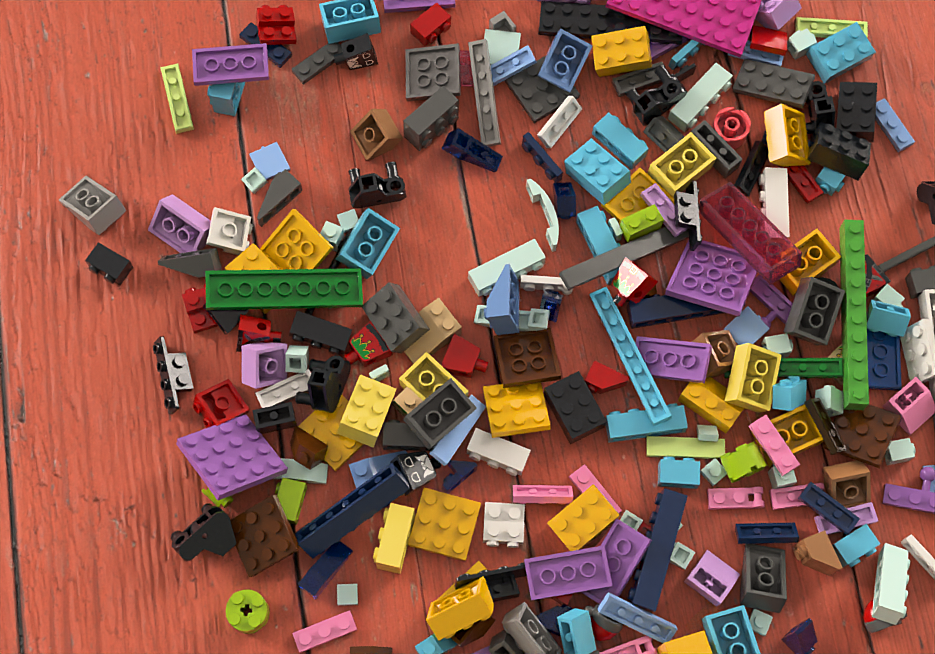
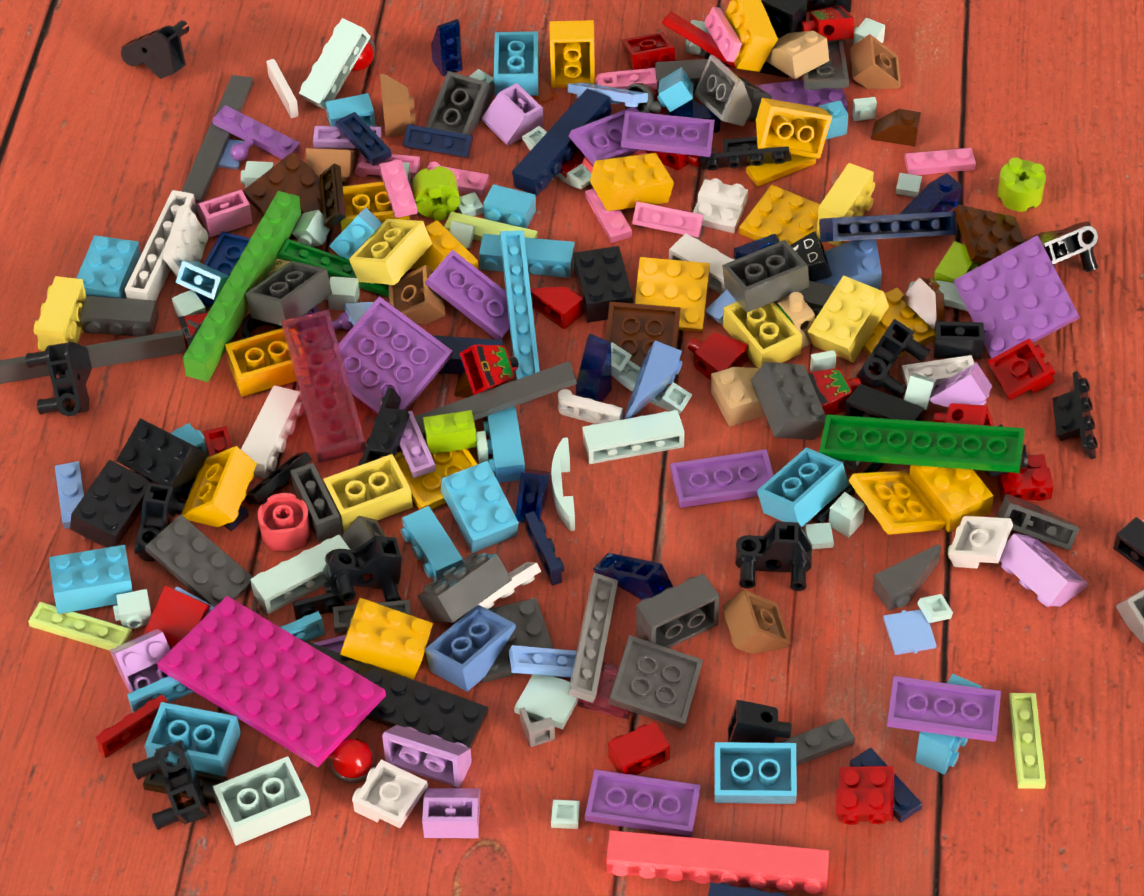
camera: 160 degrees left, 20 degrees down
none -> brick [418,553,512,623]
none -> medium lavender plate [670,449,774,508]

